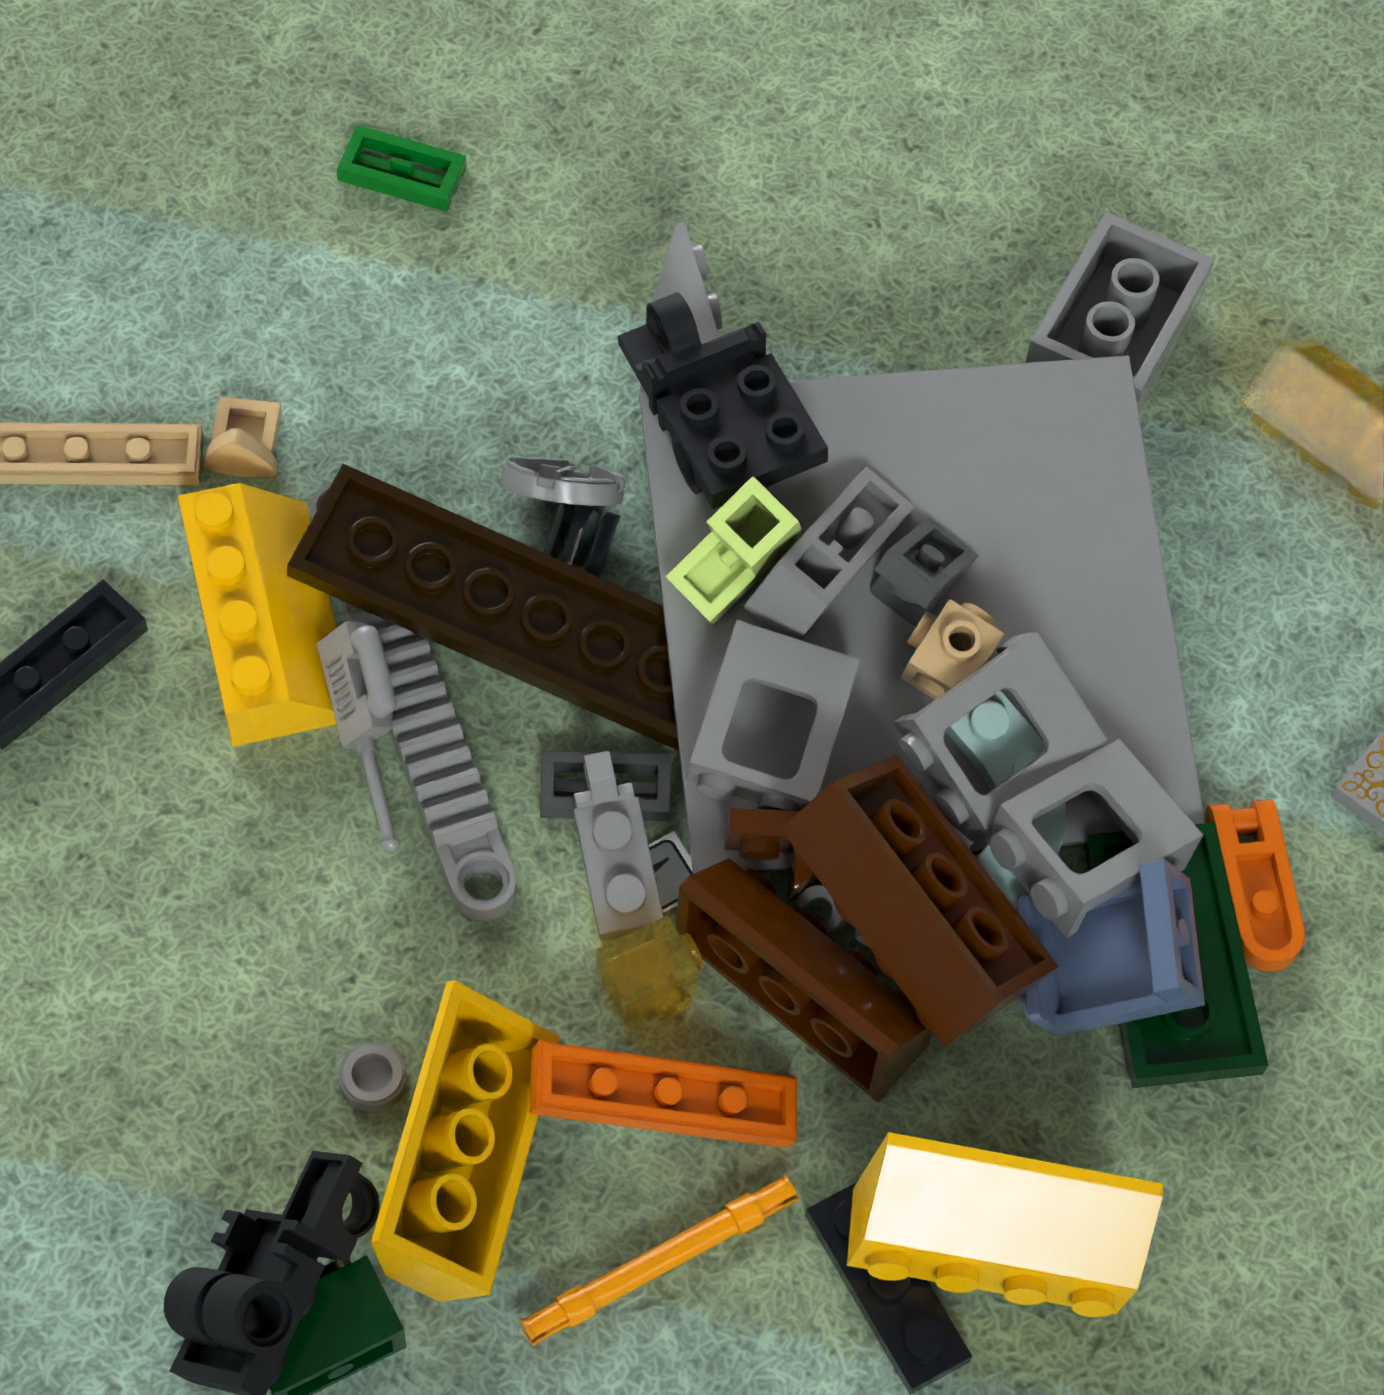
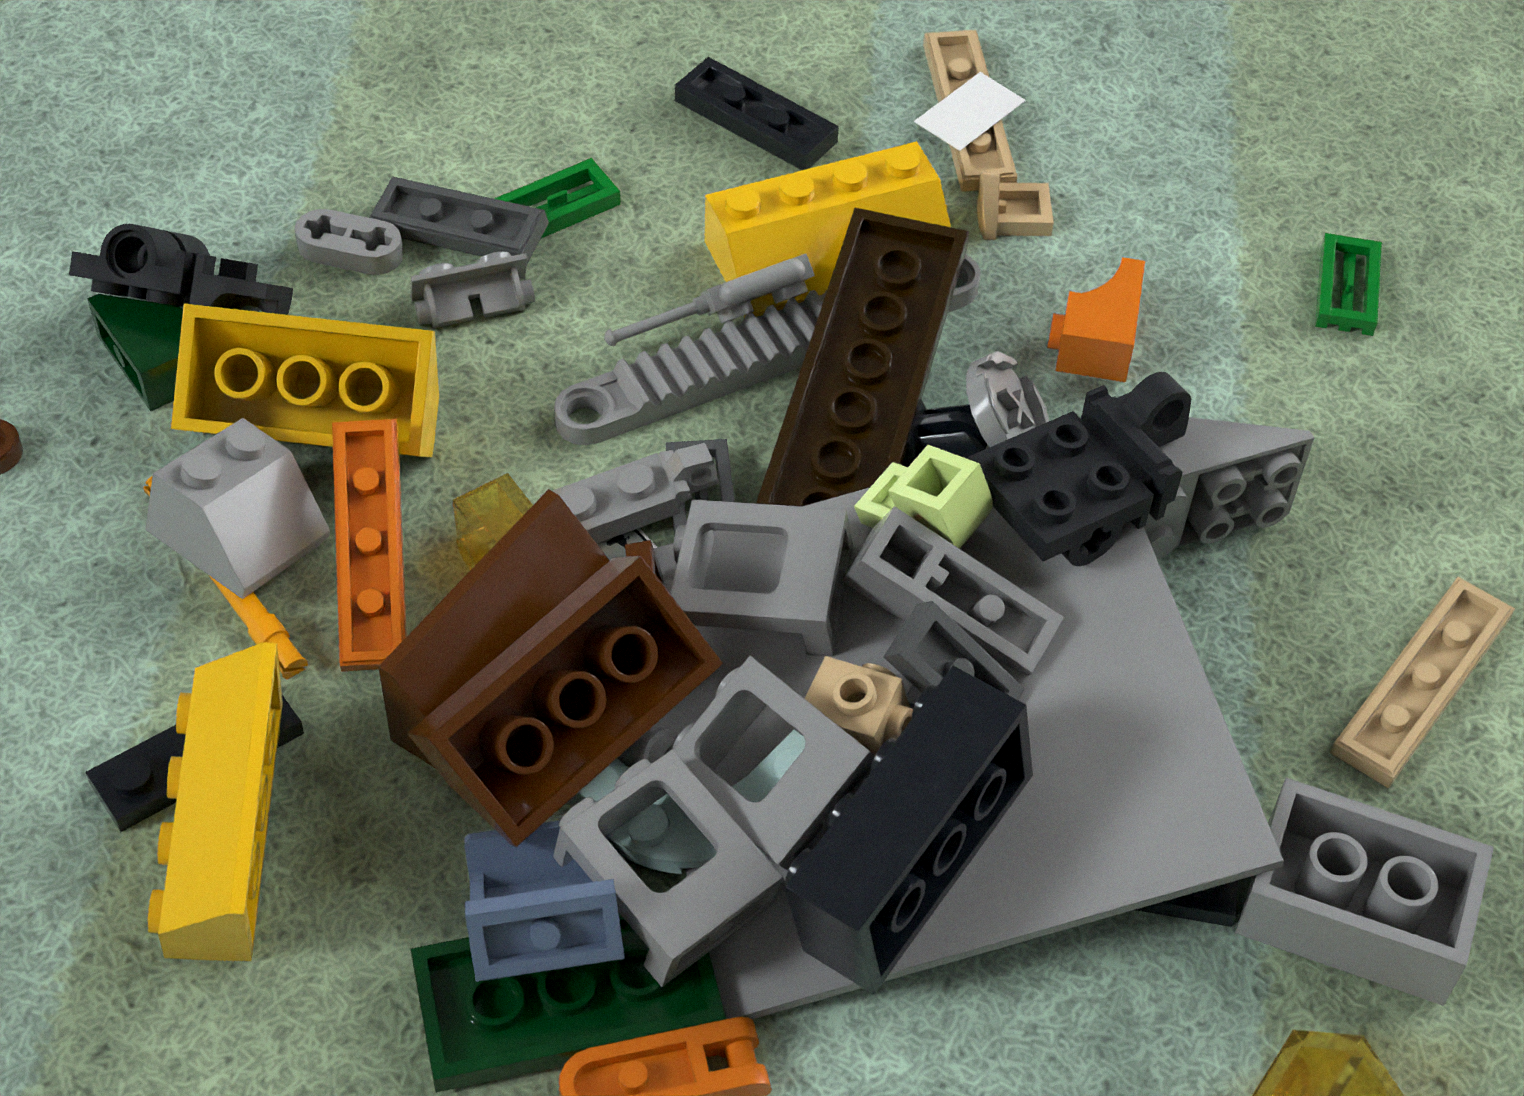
camera: 85 degrees right, 10 degrees down
none -> light grey slope [145,418,330,599]
none -> light grey beam [294,209,403,275]
none -> dark grey tile [369,176,549,264]
none -> light grey hinge [410,252,535,329]
none -> green tile [494,158,621,239]
none -> black brick [784,666,1033,995]
none -> white sticker [914,72,1026,151]
none -> orange arch [1047,257,1145,382]
none -> tan tile [1330,577,1515,788]

